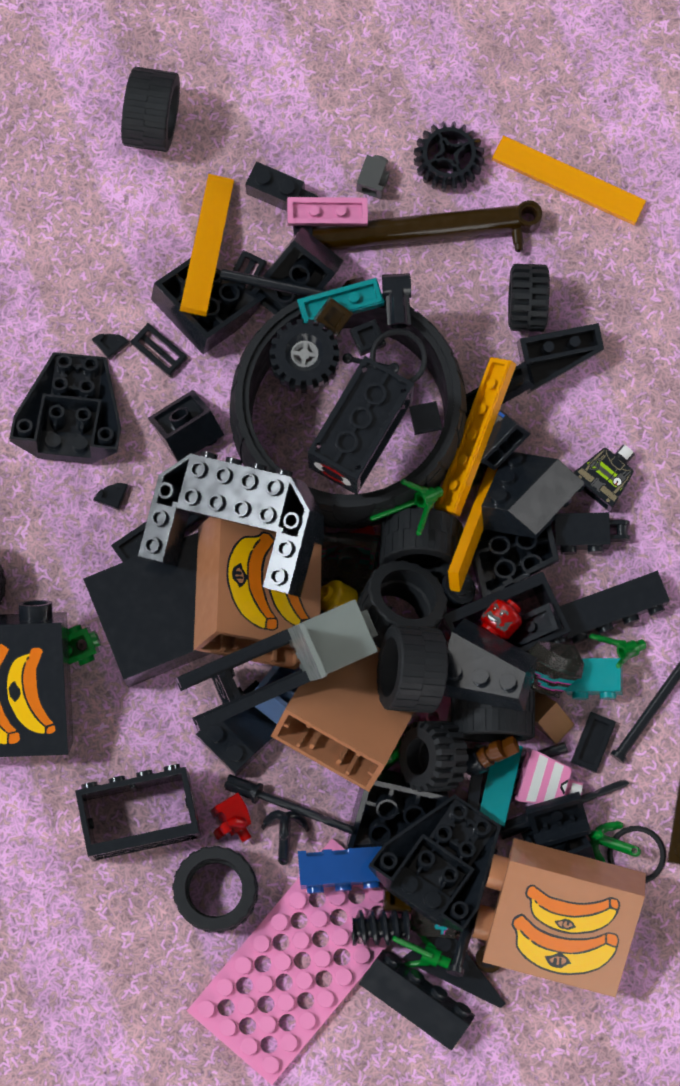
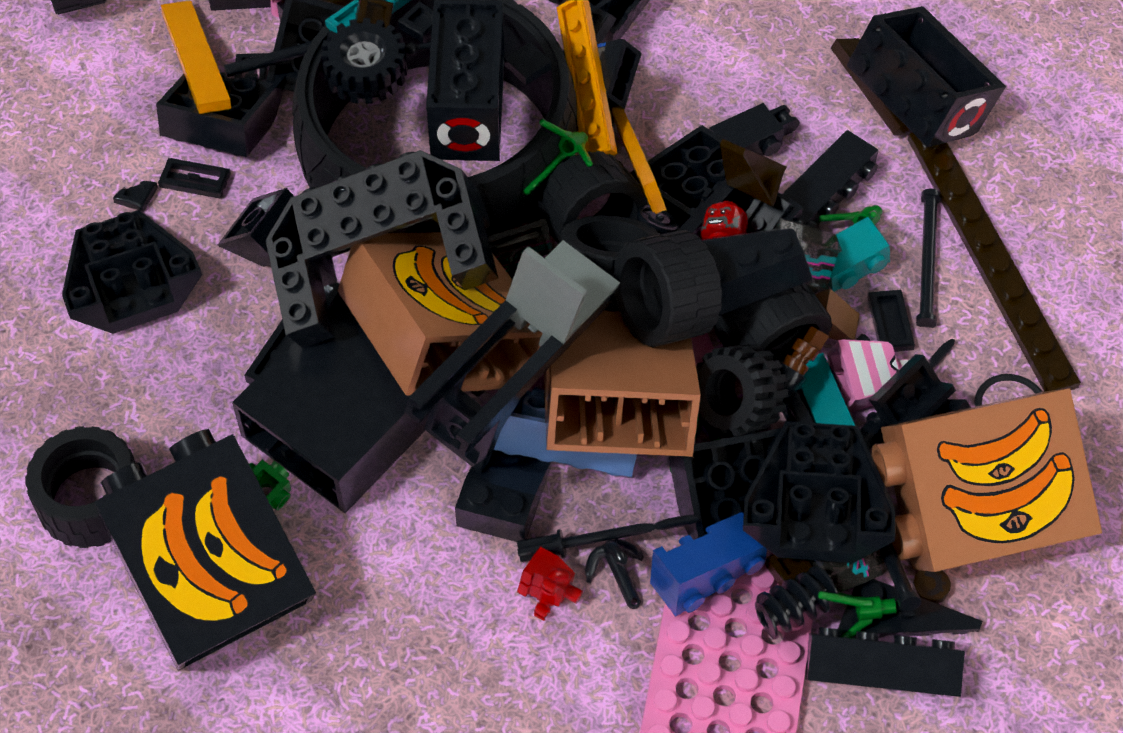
camera: 30 degrees left, 20 degrees down
black hose [75,764,202,861] -> none
black tile [93,483,129,510] -> none
black tyre [172,846,259,933] -> none
black wedge [481,452,585,538] -> none
torso [574,445,635,512] -> none
green piece [588,821,641,863] -> none
none -> dark brown slope [720,139,787,206]

